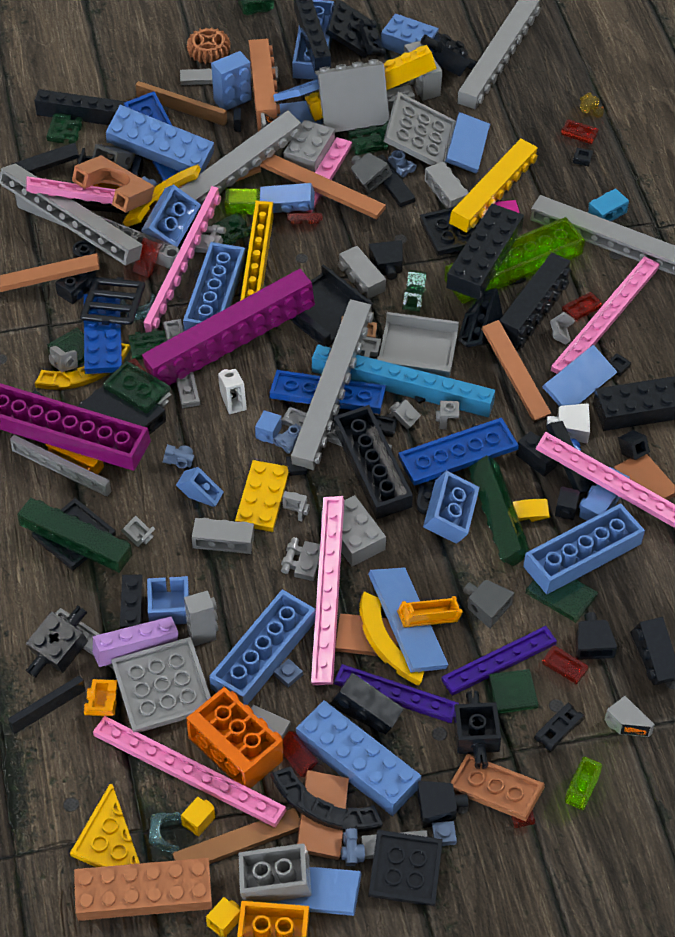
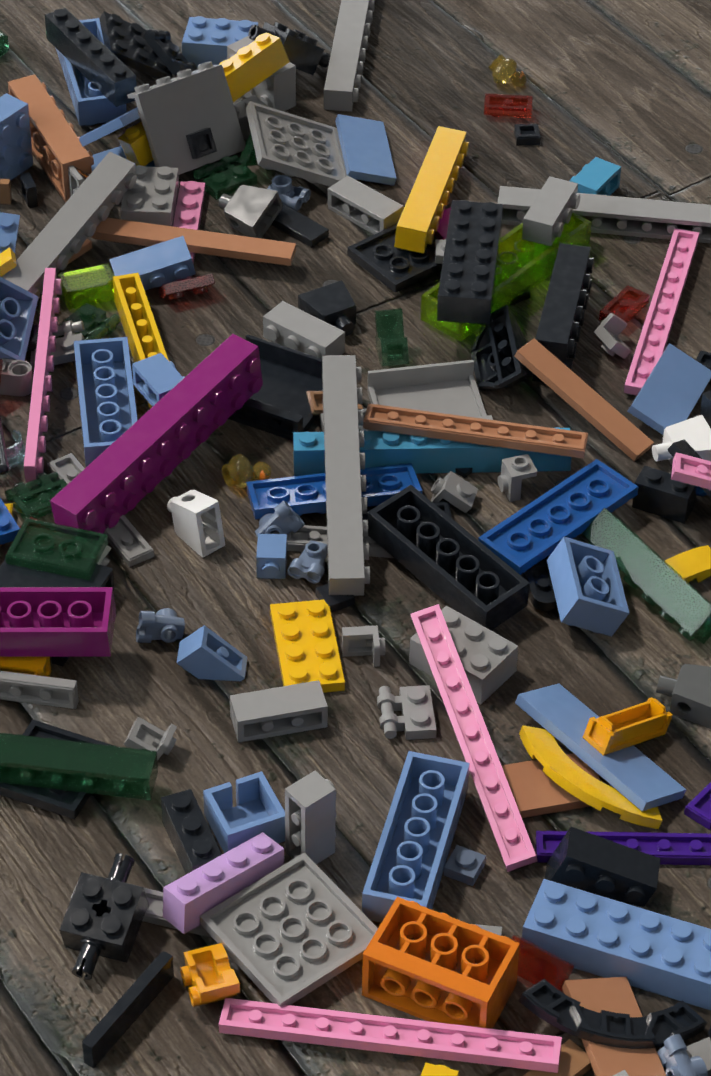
camera: 20 degrees left, 10 degrees down
none -> medium blue brick [132,353,185,407]
none -> black tile [186,128,217,159]
none -> clear yellow animal [222,454,271,488]
none -> sand blue plate [255,500,305,537]
none -> nougat tile [363,404,588,459]
none -> light grey brick [522,176,580,246]

